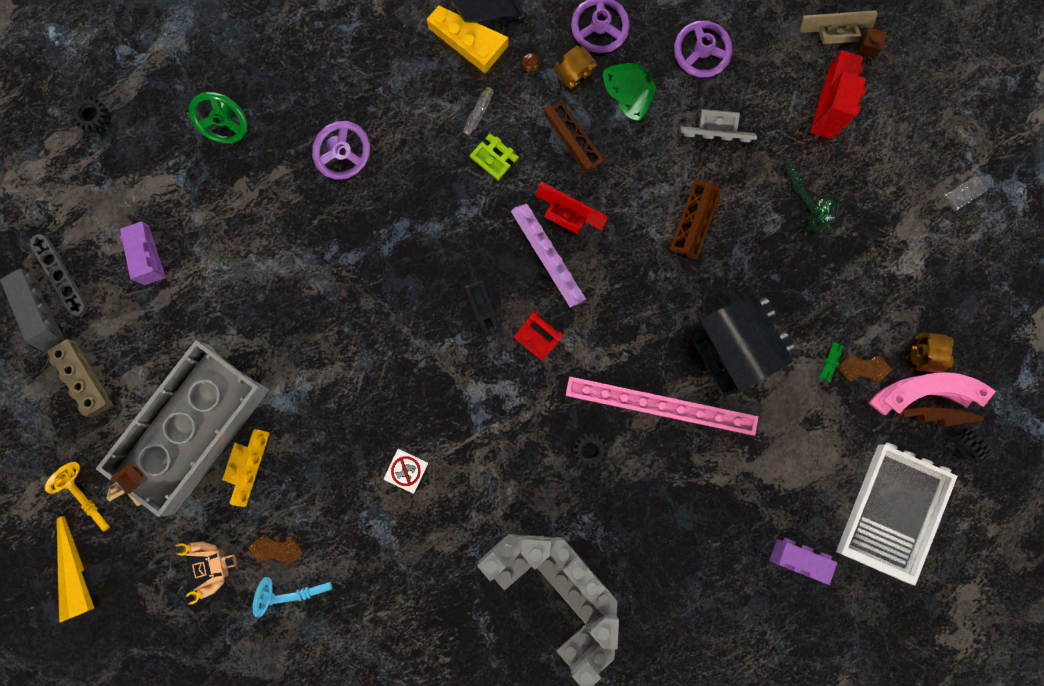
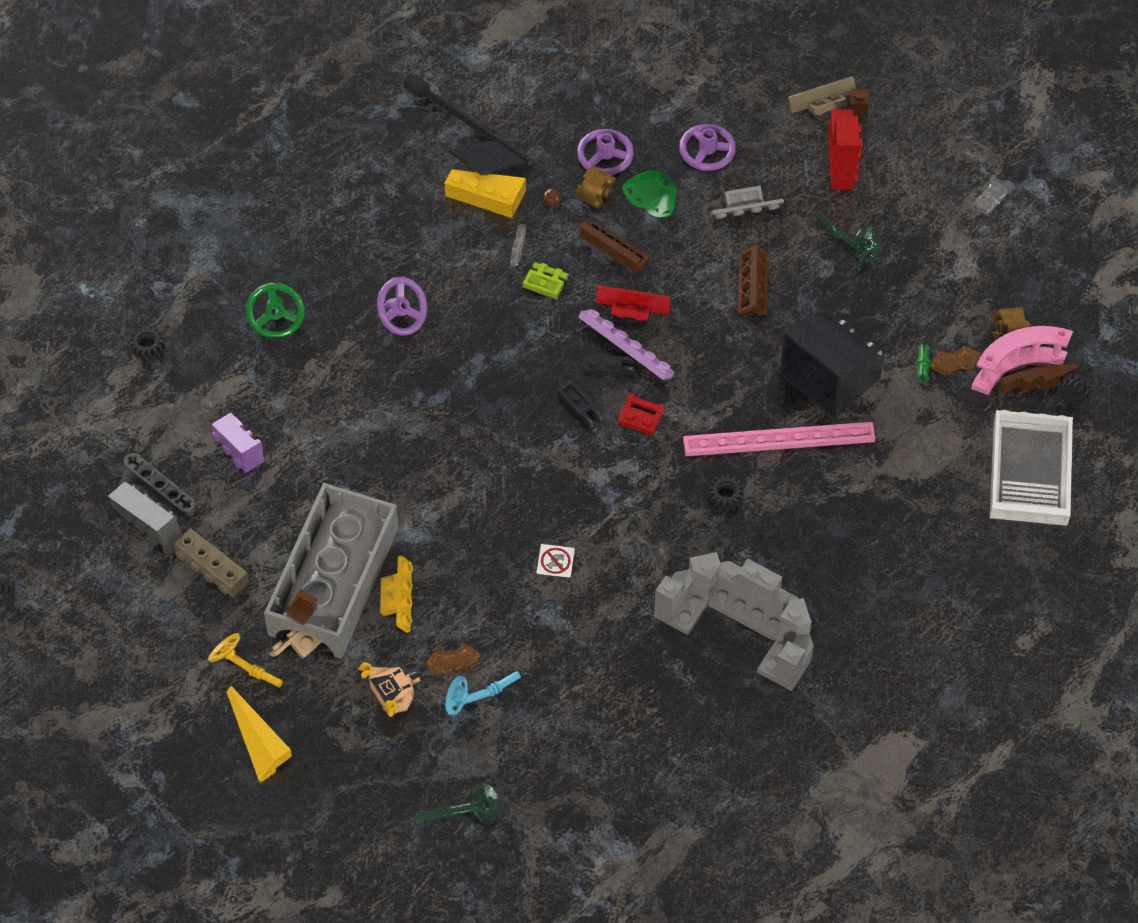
camera: 15 degrees left, 25 degrees down
medium lavender wedge [769,538,837,585] -> none

